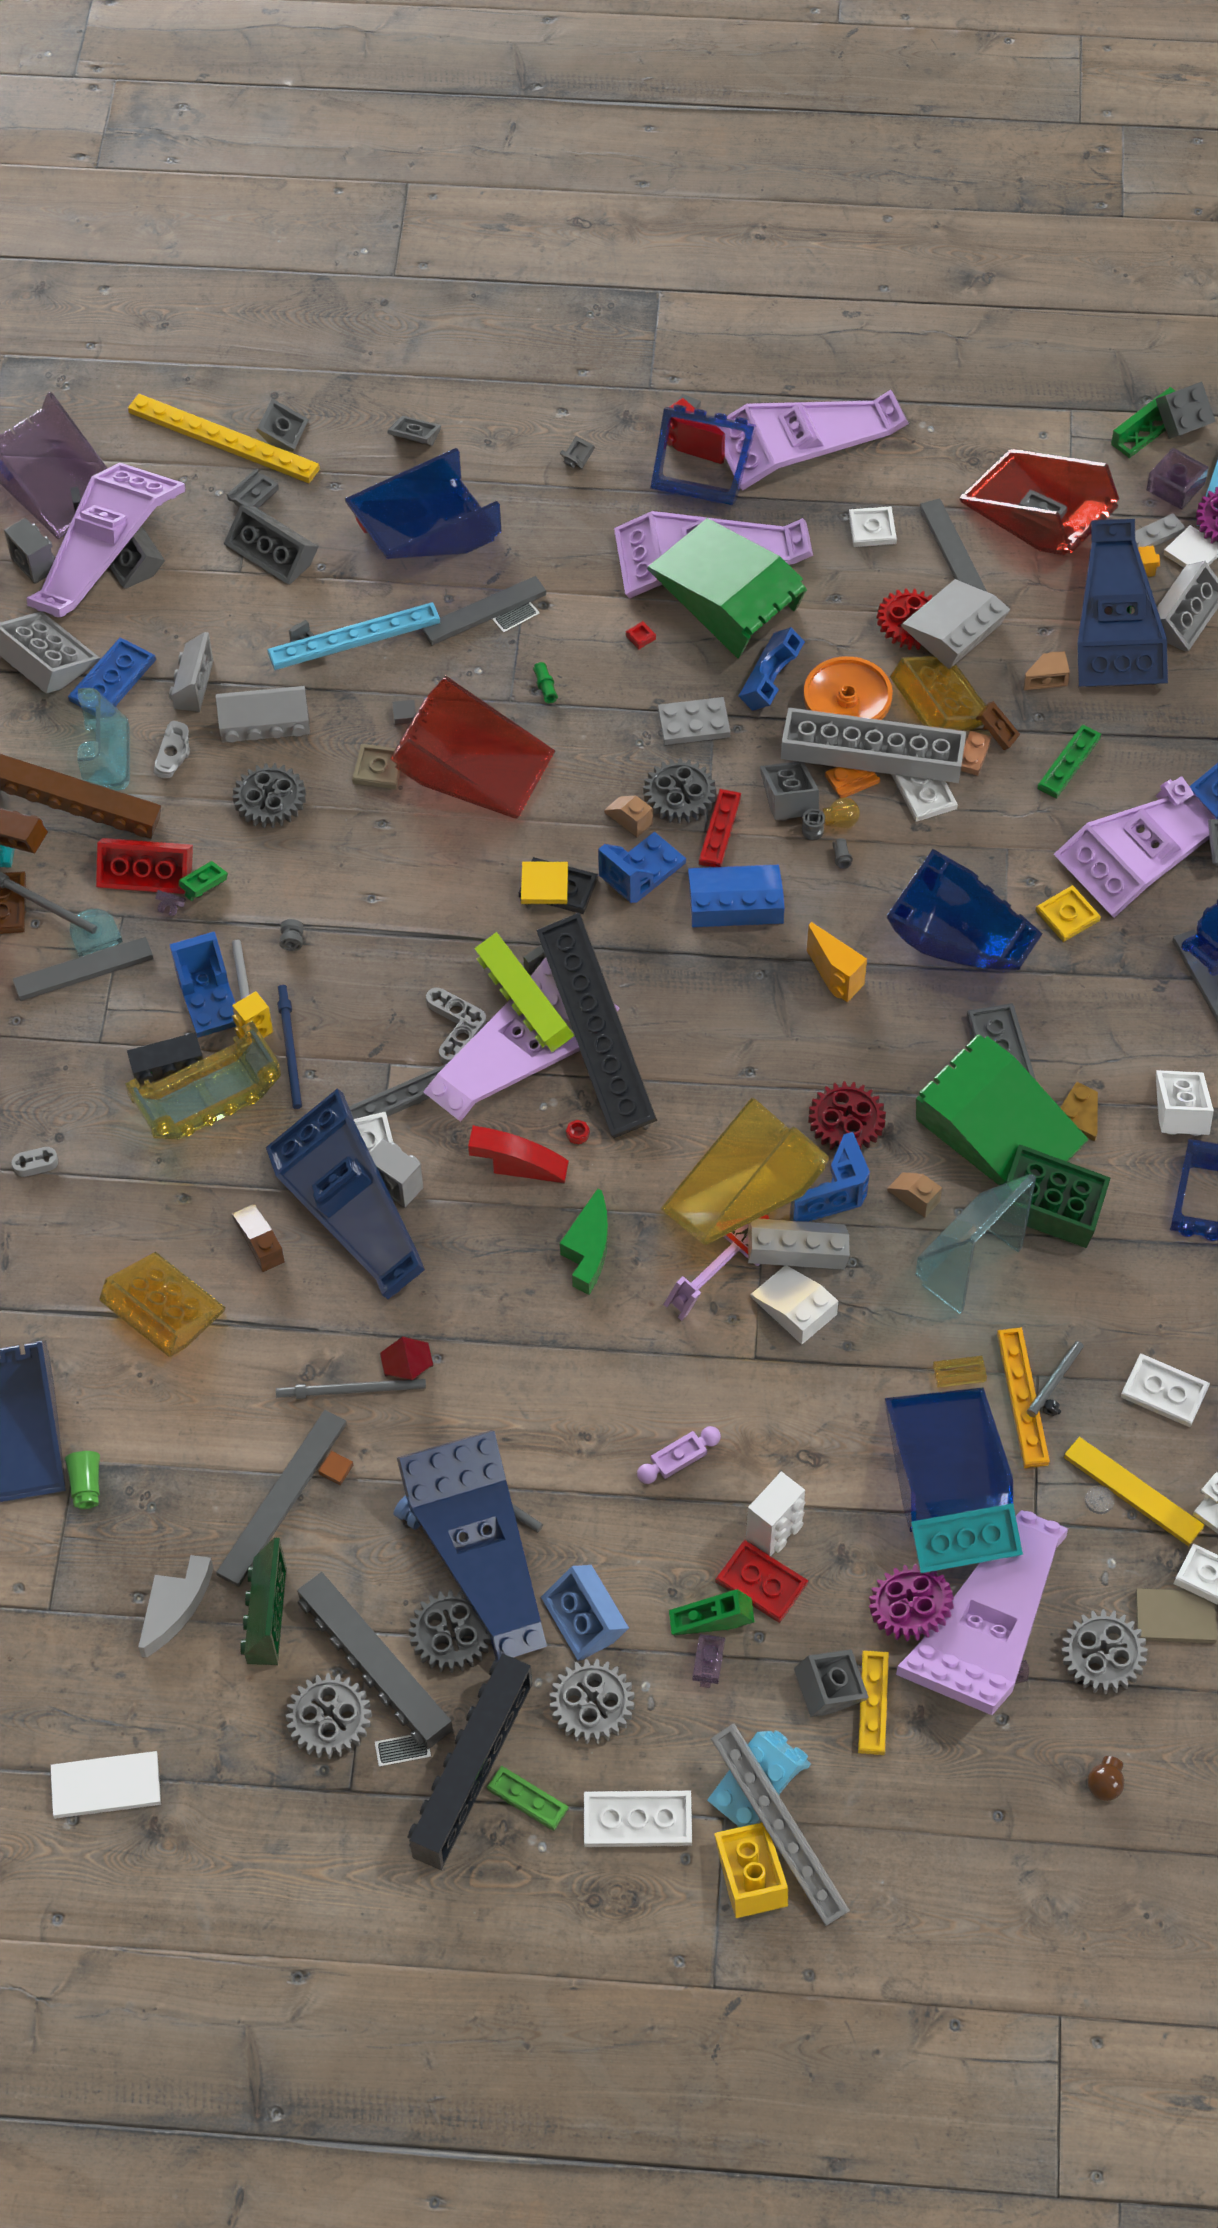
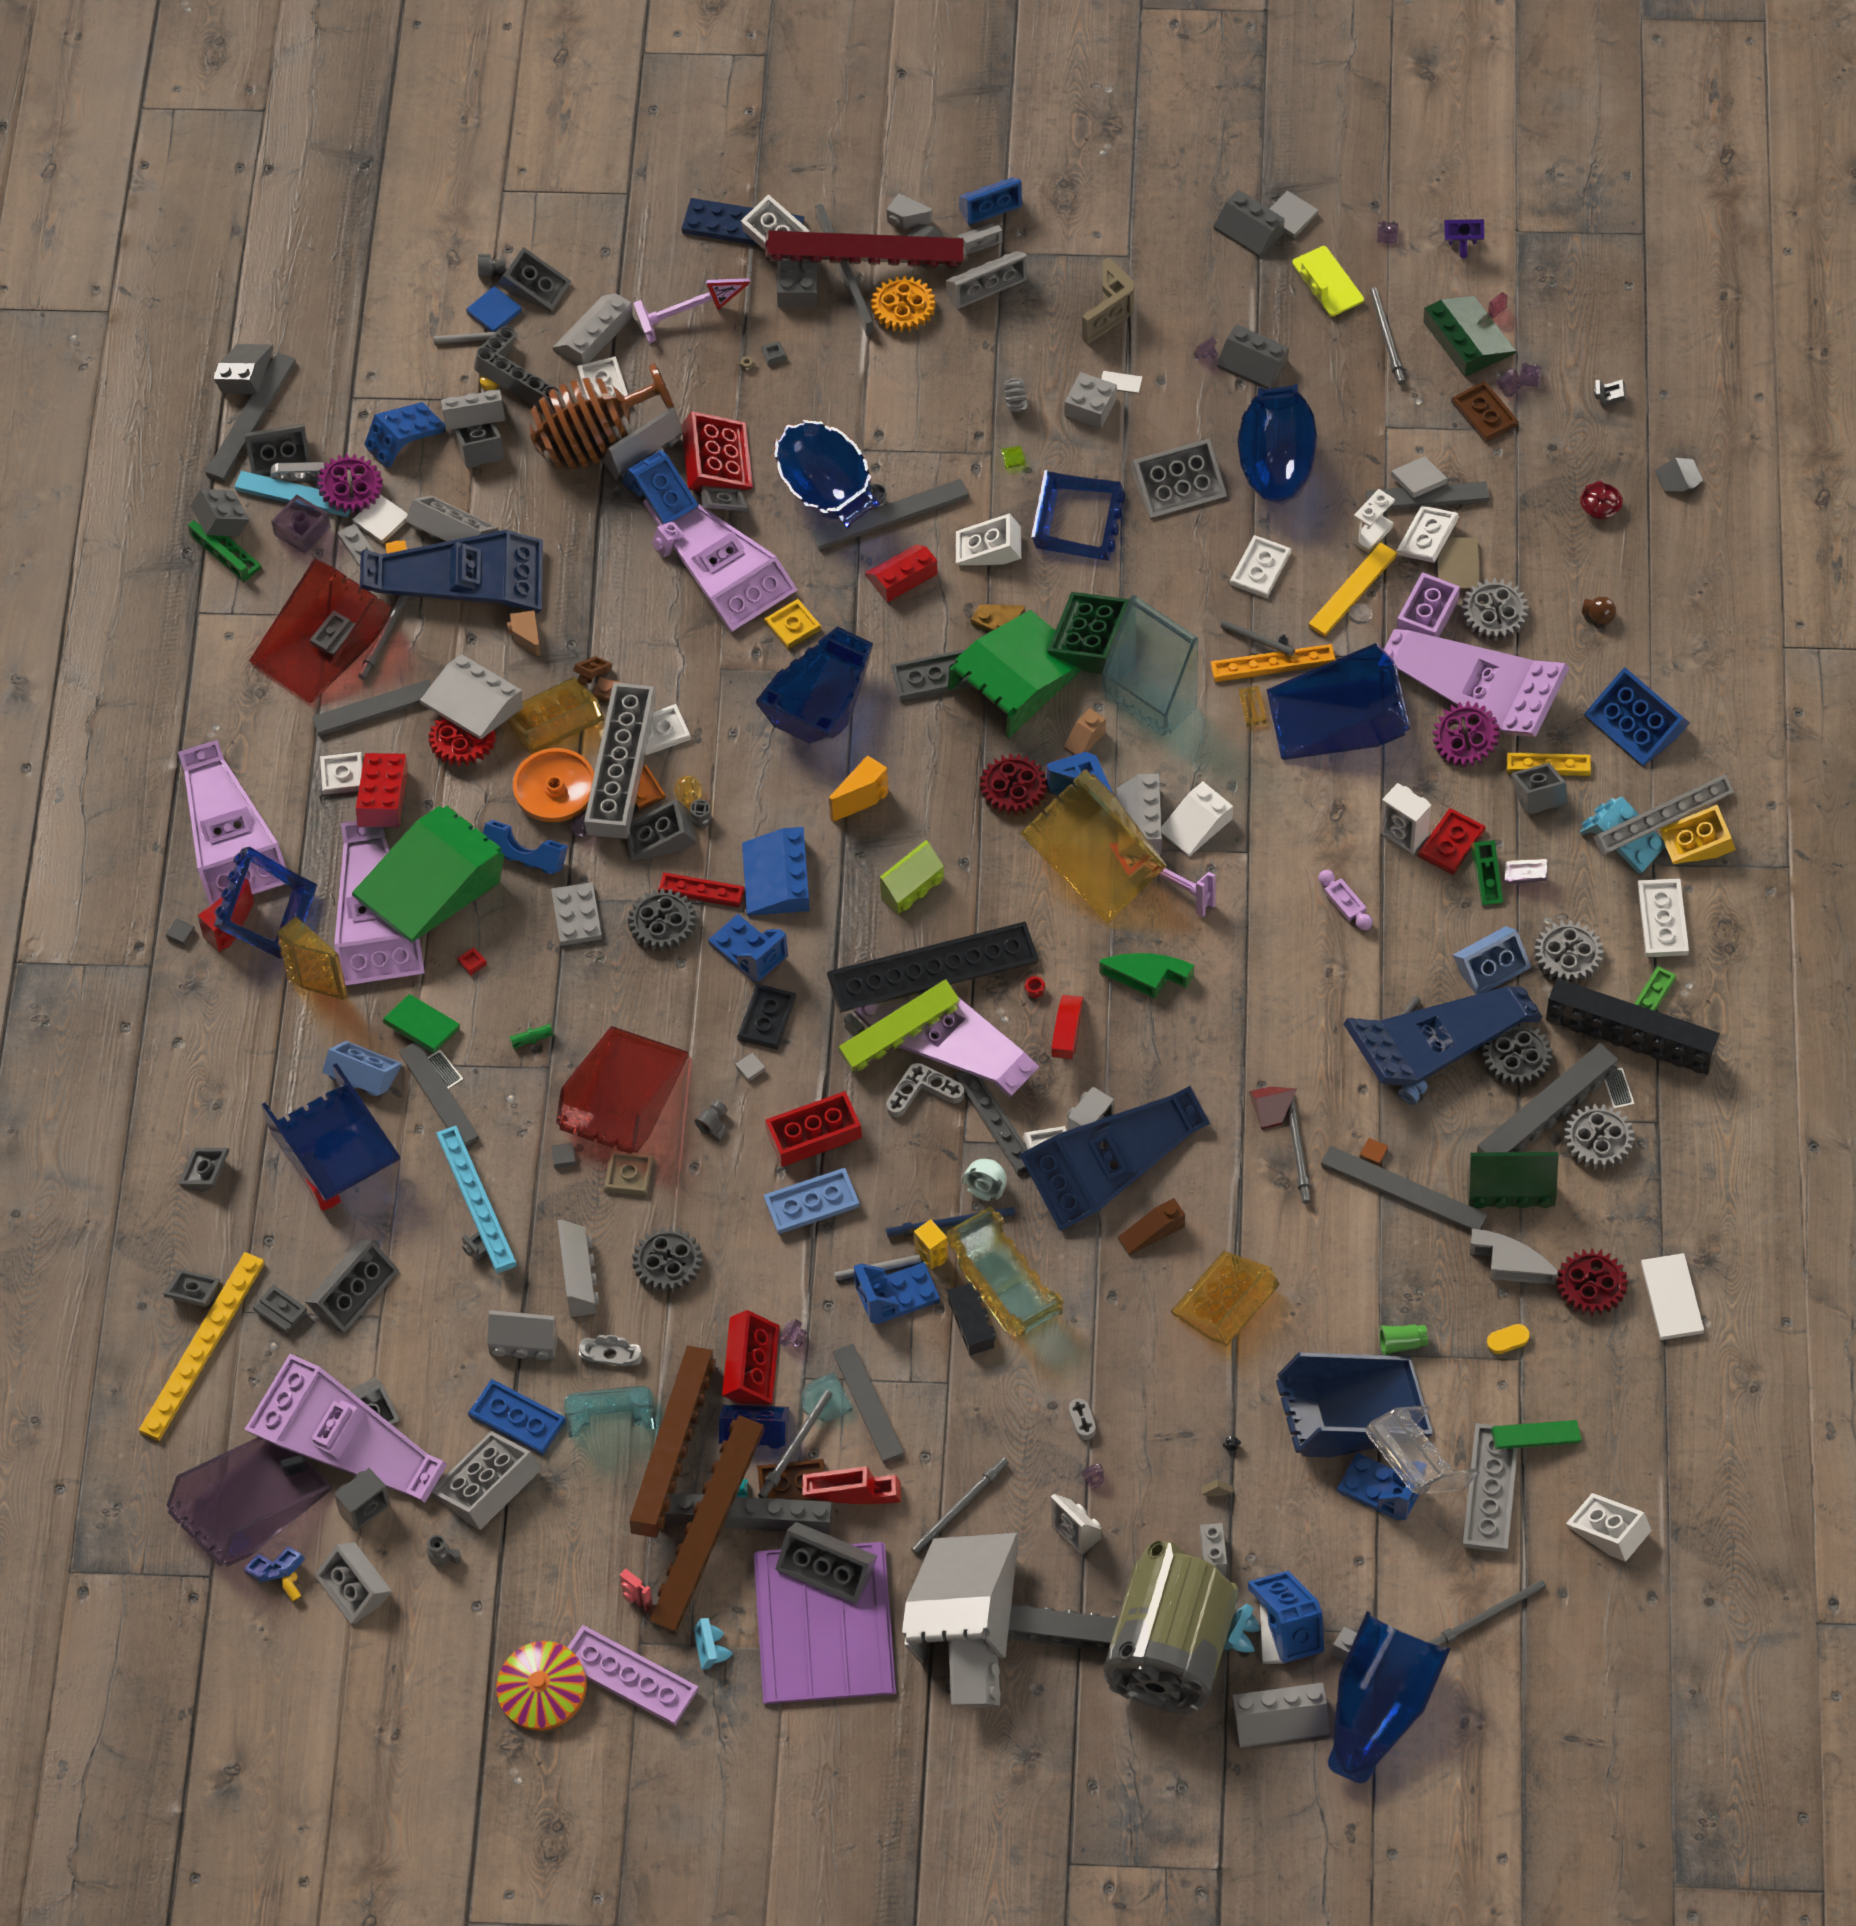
camera: 90 degrees left, 0 degrees up
green plate [179,861,228,902] -> none
dark grey wheel [279,919,304,951] -> none
yellow tile [521,862,568,904] -> none
dark grey bracket [560,436,595,469] -> none
medium nougat slope [604,796,653,837] -> none
dark grey pin [832,838,853,869] -> none
teal plate [911,1503,1023,1573] -> none
green tile [1037,724,1102,799] -> none
none -> clear yellow slope [277,917,348,1000]
none -> medium blue slope [322,1041,402,1096]
none -> red brick [356,753,408,828]
none -> dark grey bar [358,595,409,680]
none -> green tile [383,994,460,1054]
none -> dark grey piece [695,1100,728,1141]
none -> clear blue slope [719,1404,789,1449]
none -> light grey tile [735,1053,766,1082]
none -> medium blue plate [763,1168,860,1235]
none -> red brick [765,1091,862,1167]
none -> red slope [865,544,938,602]
none -> lime slope [880,840,944,914]
none -> light aqua cylinder [962,1159,1007,1201]
none -> lavender brick [1397,572,1460,637]
none -> yellow tile [1487,1324,1529,1354]
none -> dark red gear [1556,1248,1628,1316]
none -> blue slope [1584,667,1690,766]

